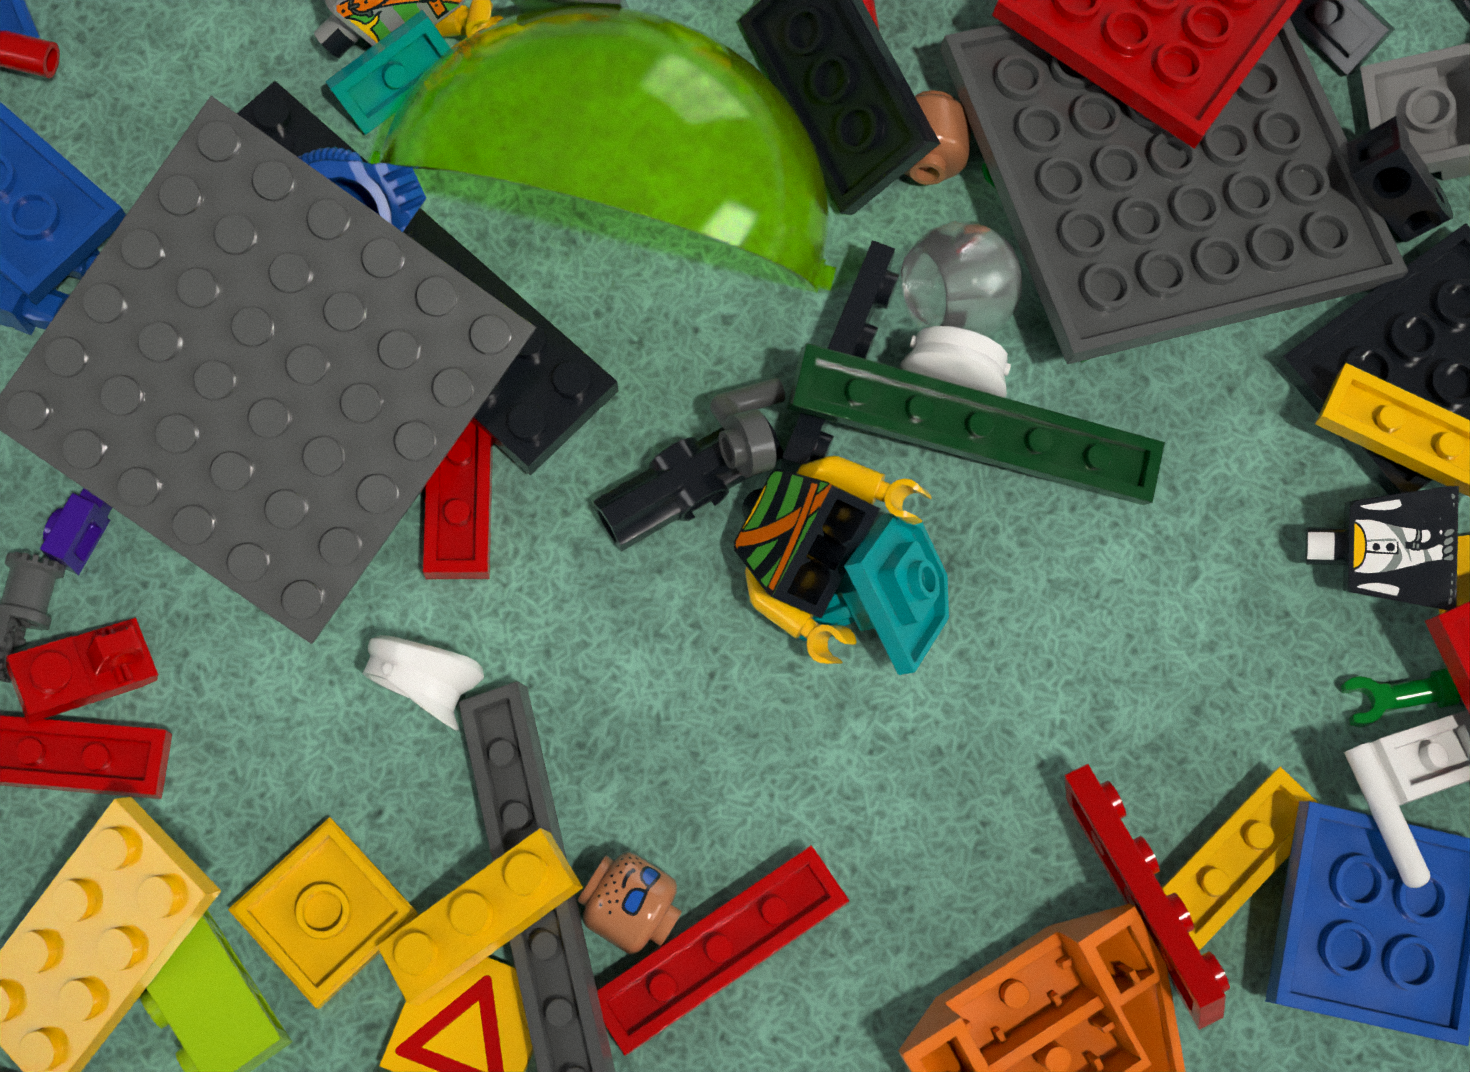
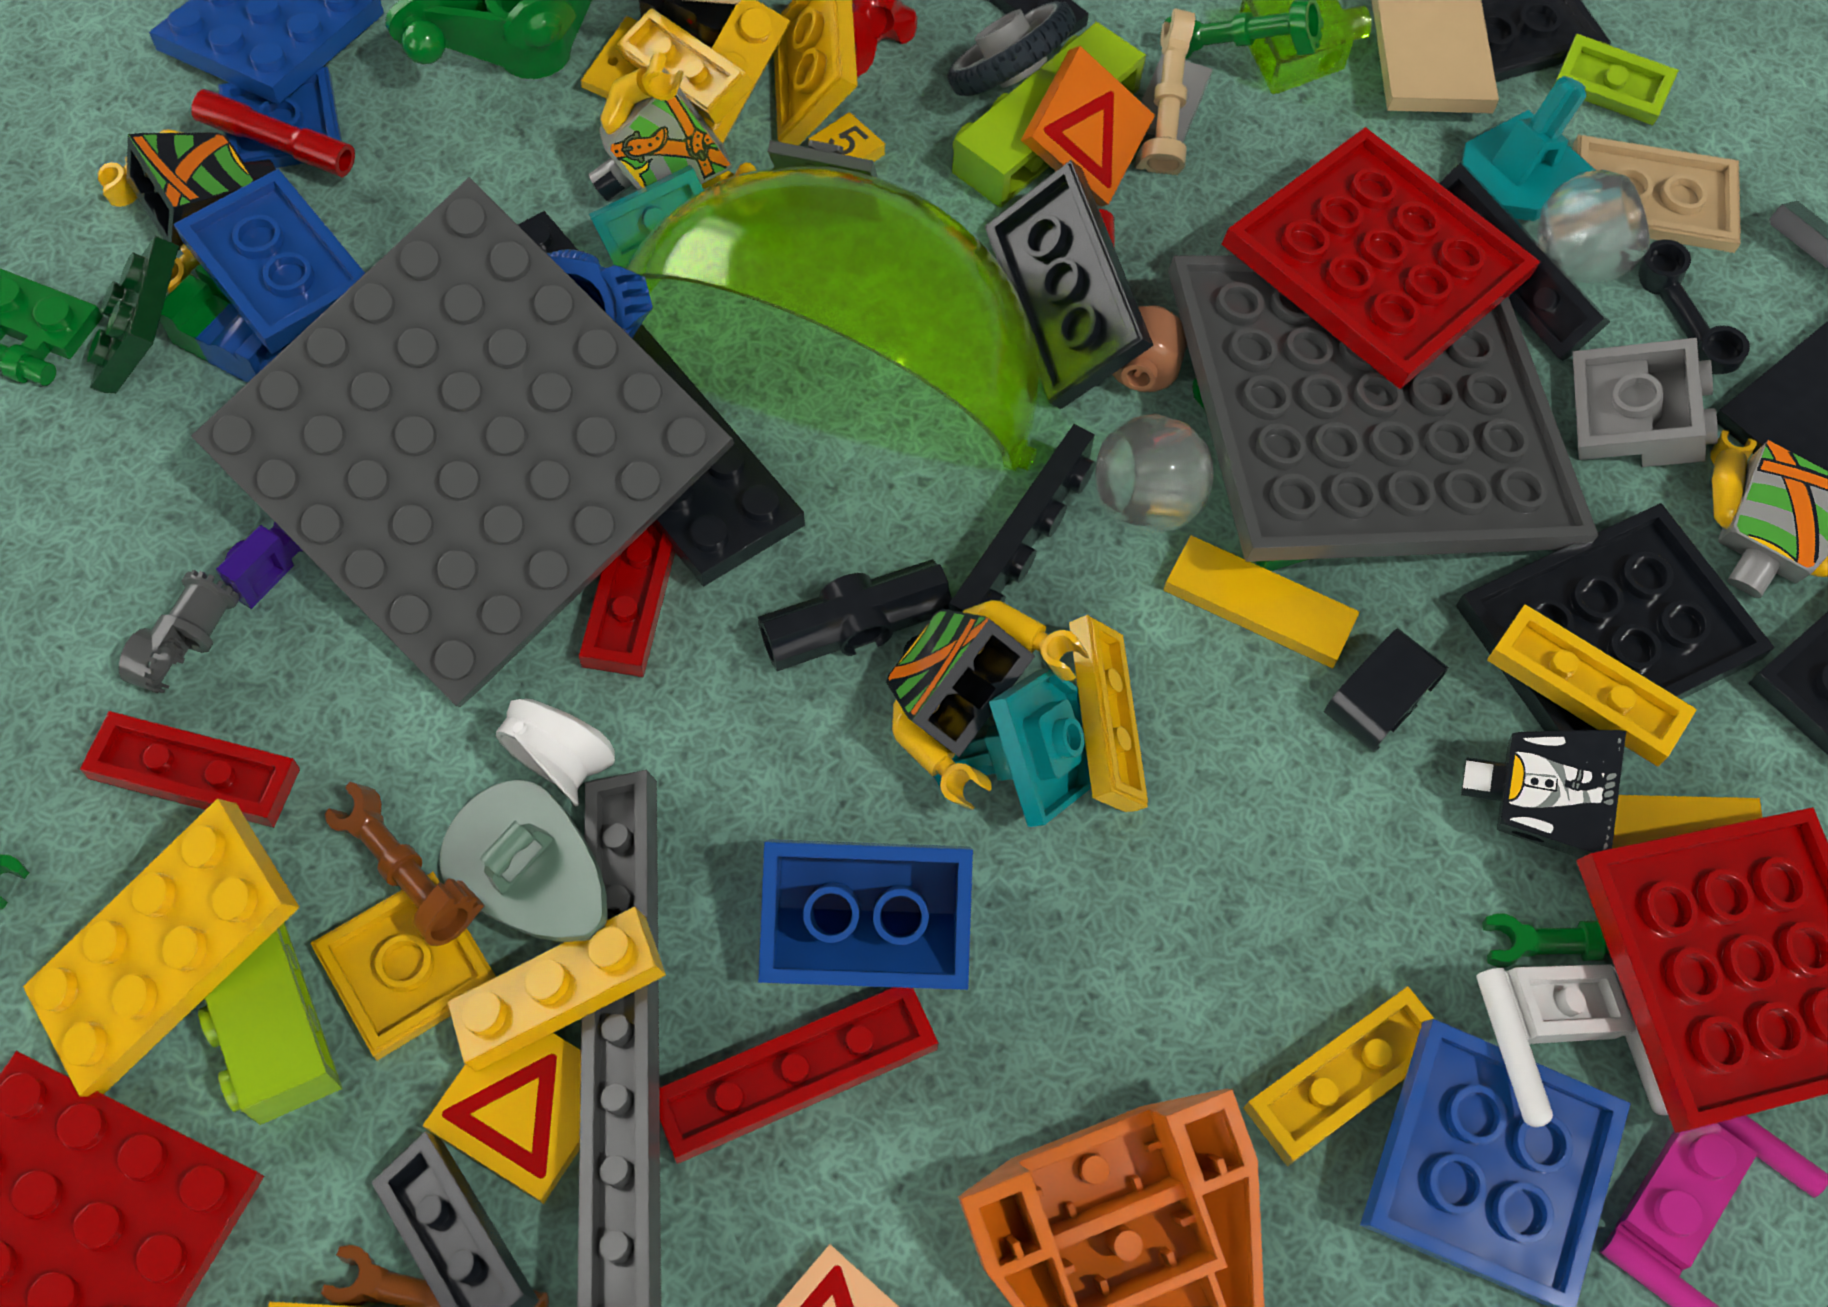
camera: 10 degrees right, 10 degrees down
red hinge [6,618,159,724] -> none
nougat head [577,852,682,954] -> none
dark grey plate [710,378,785,478] -> none
dark green plate [787,343,1165,505] -> none
white piece [899,326,1011,398] -> none
red plate [1064,764,1230,1030] -> none
black leg [1346,116,1453,242] -> none
none -> dark orange piece [324,782,485,946]
none -> sand green shield [439,780,607,942]
none -> blue slope [758,839,973,990]
none -> yellow tile [1069,615,1148,812]
none -> yellow tile [1163,535,1360,669]
none -> black beam [1324,628,1449,752]

